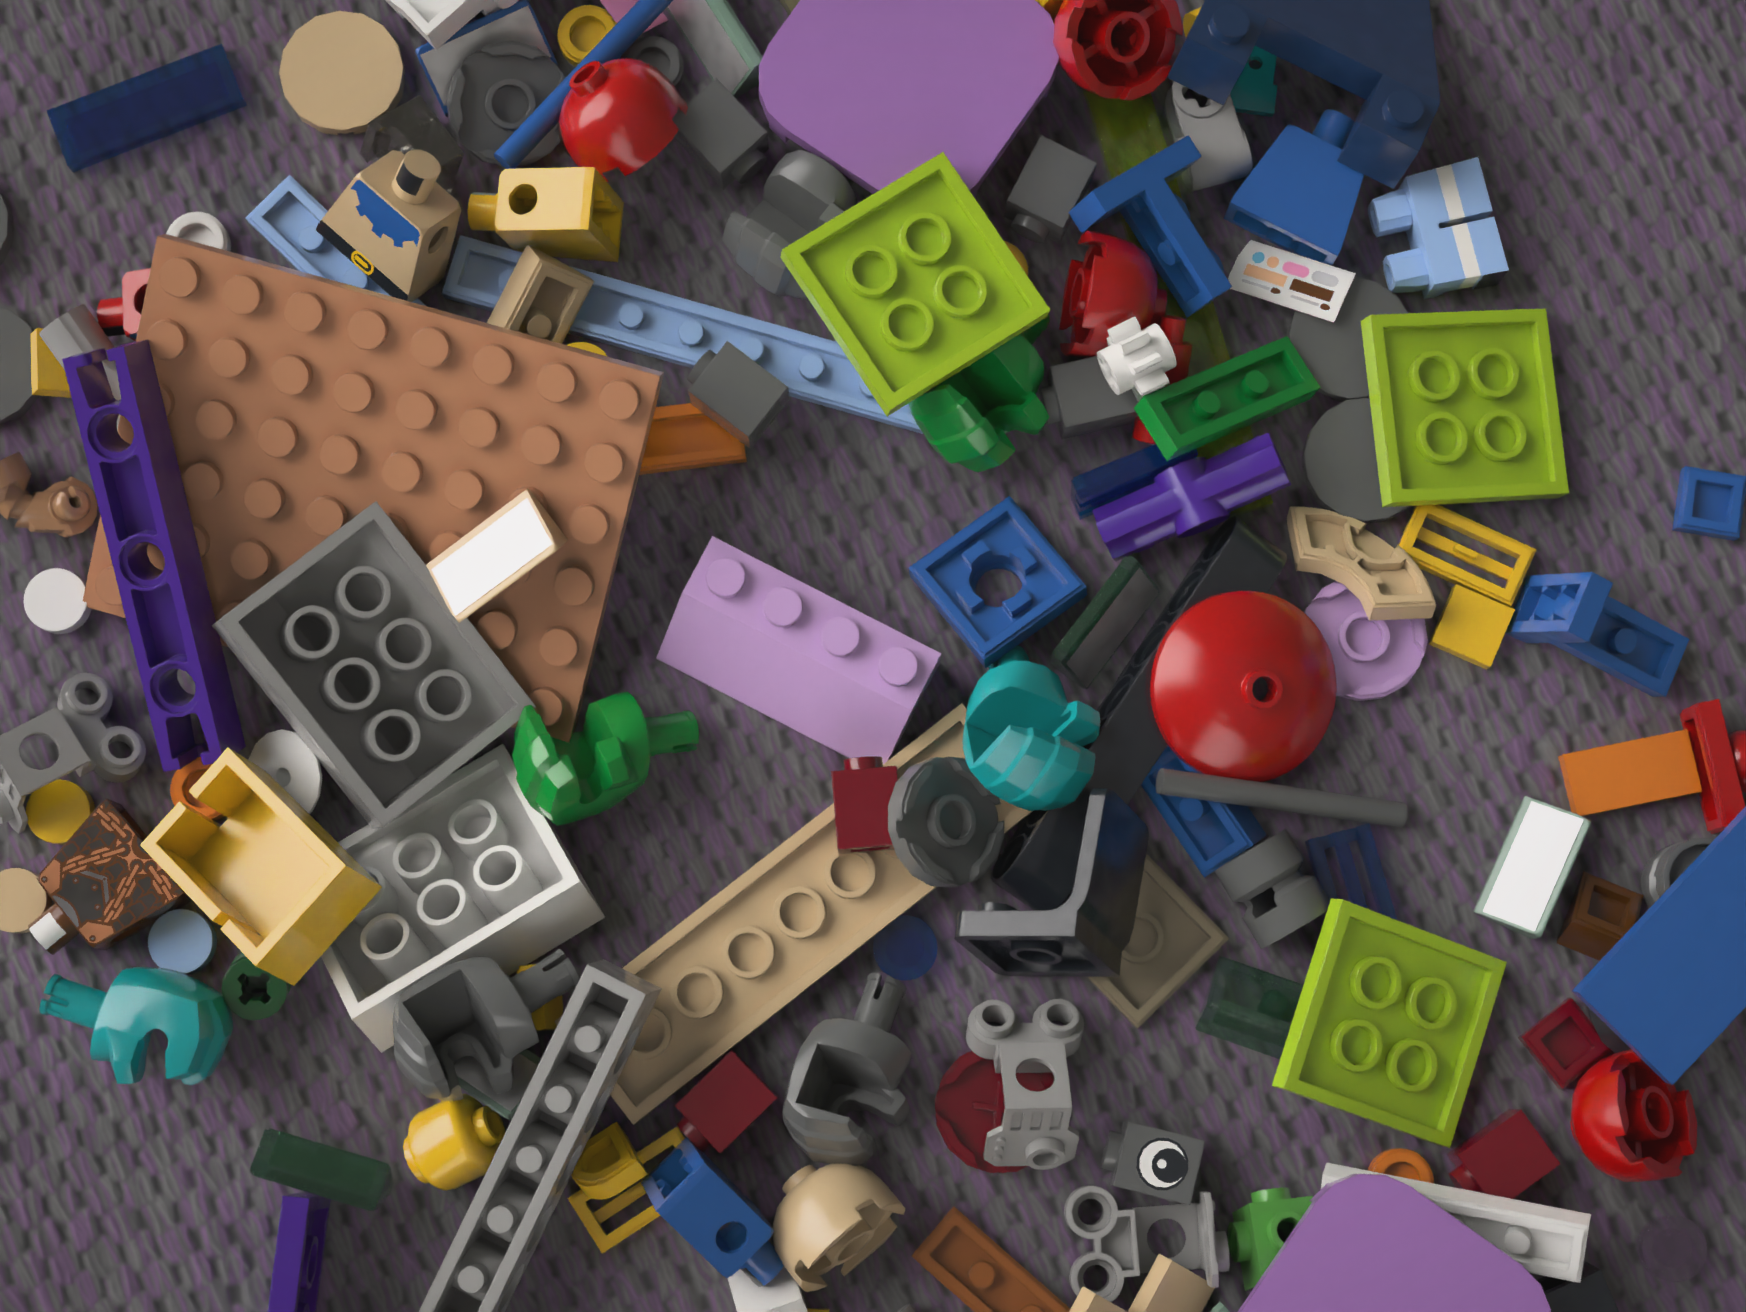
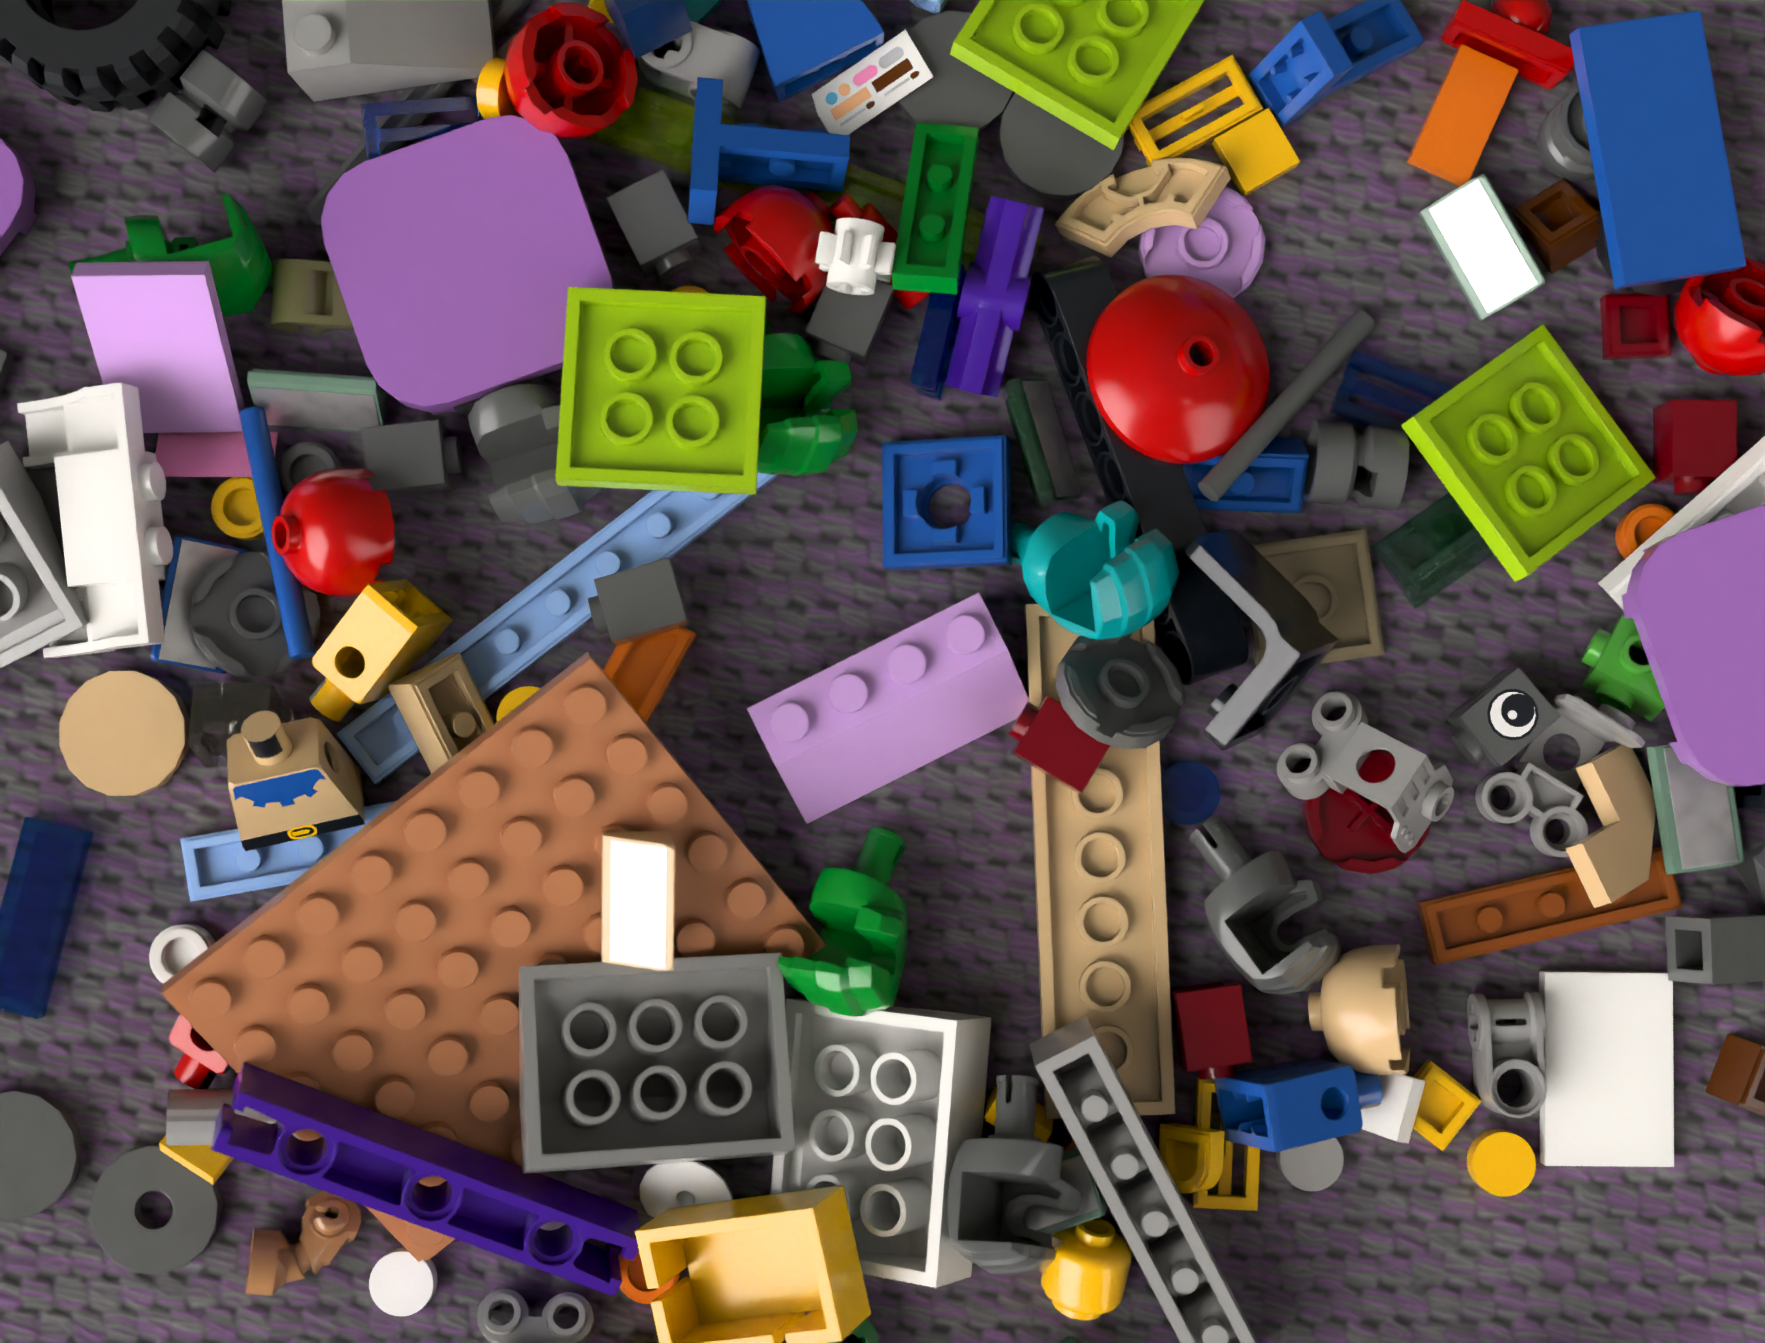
camera: 55 degrees left, 5 degrees up
none -> light grey tile [1276,1138,1344,1191]

